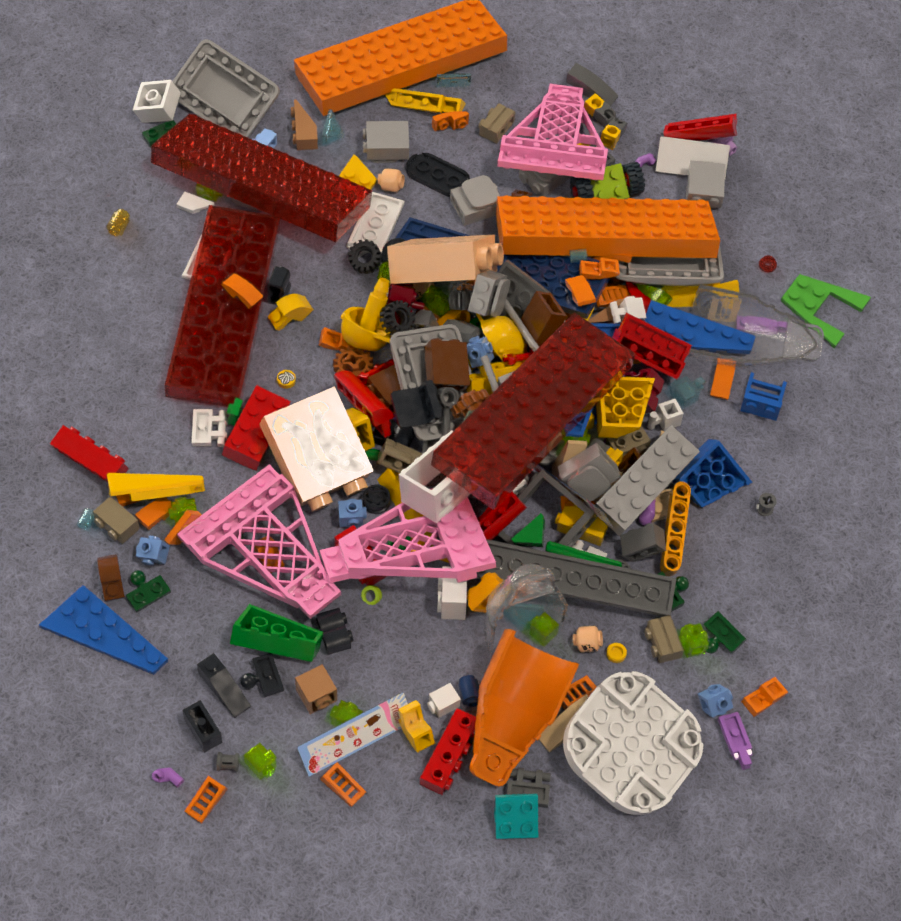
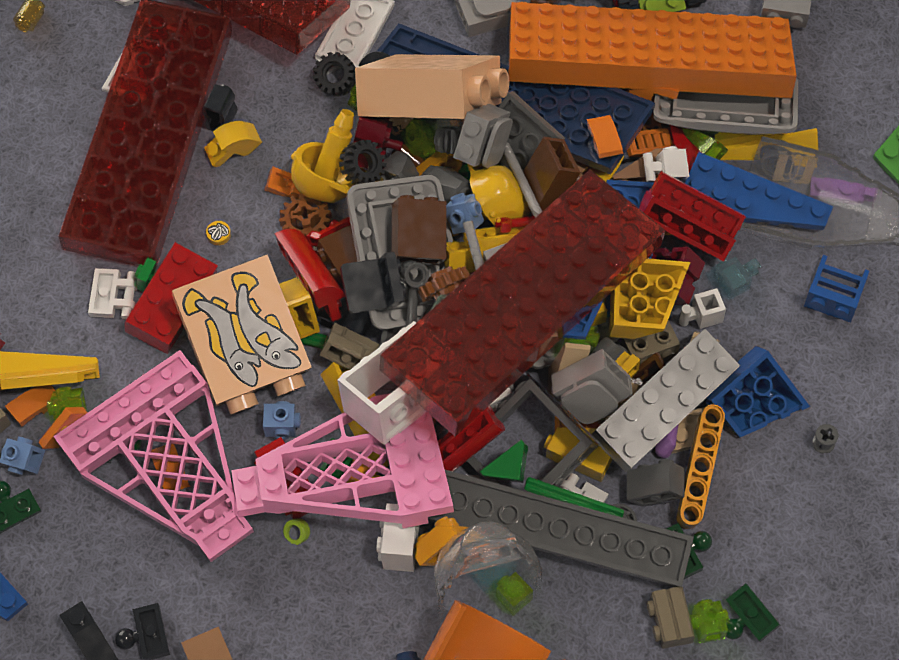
camera: 10 degrees right, 5 degrees up
orange slope [221,273,264,309] -> none
green wedge [230,604,324,662] -> none
black brick [316,608,354,655] -> none
black wheel [363,484,390,515] -> none
clear light blue hinge [569,249,587,263] -> none
light nougat head [573,626,603,653] -> none
orange slope [579,258,620,279] -> none
yellow tile [606,643,627,663] -> none
orange slope [710,362,736,400] -> none
clear red plate [759,255,777,273] -> none

